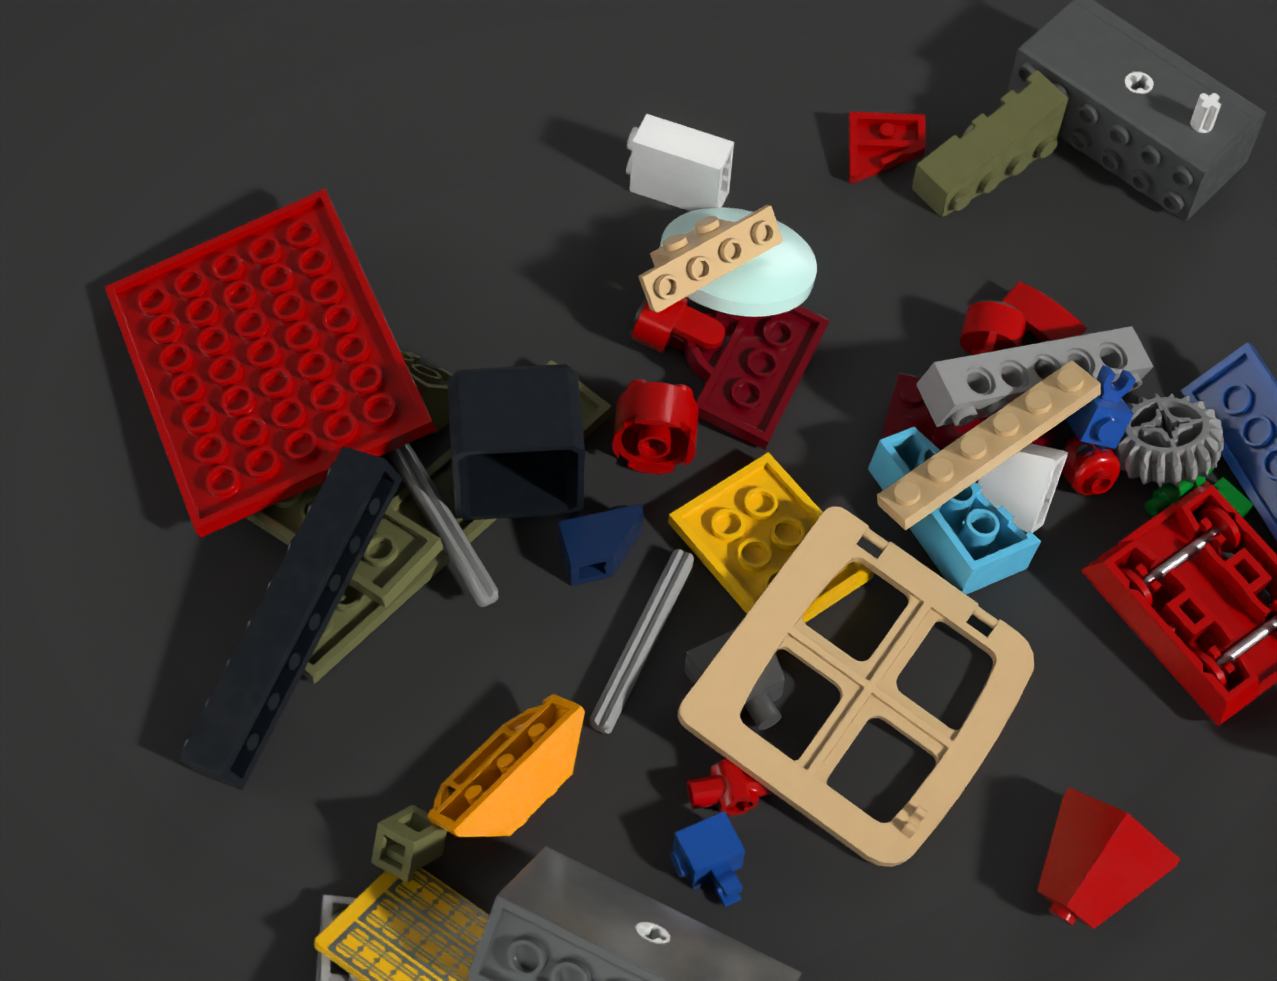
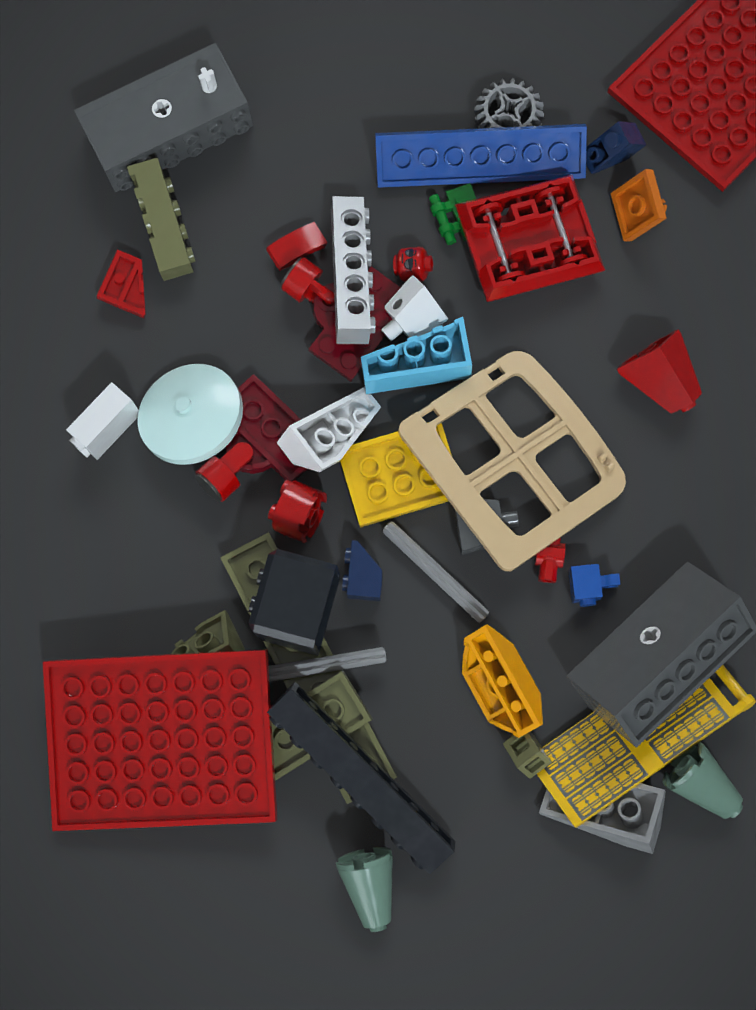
camera: 60 degrees left, 20 degrees up
tan bracket [638,205,783,312] -> none
tan plate [877,360,1101,531] -> none
blue brick [1065,365,1136,449] -> none
light grey gear [1111,393,1224,488] -> none
none -> white wedge [277,387,381,472]
none -> sand green cone [336,847,393,932]

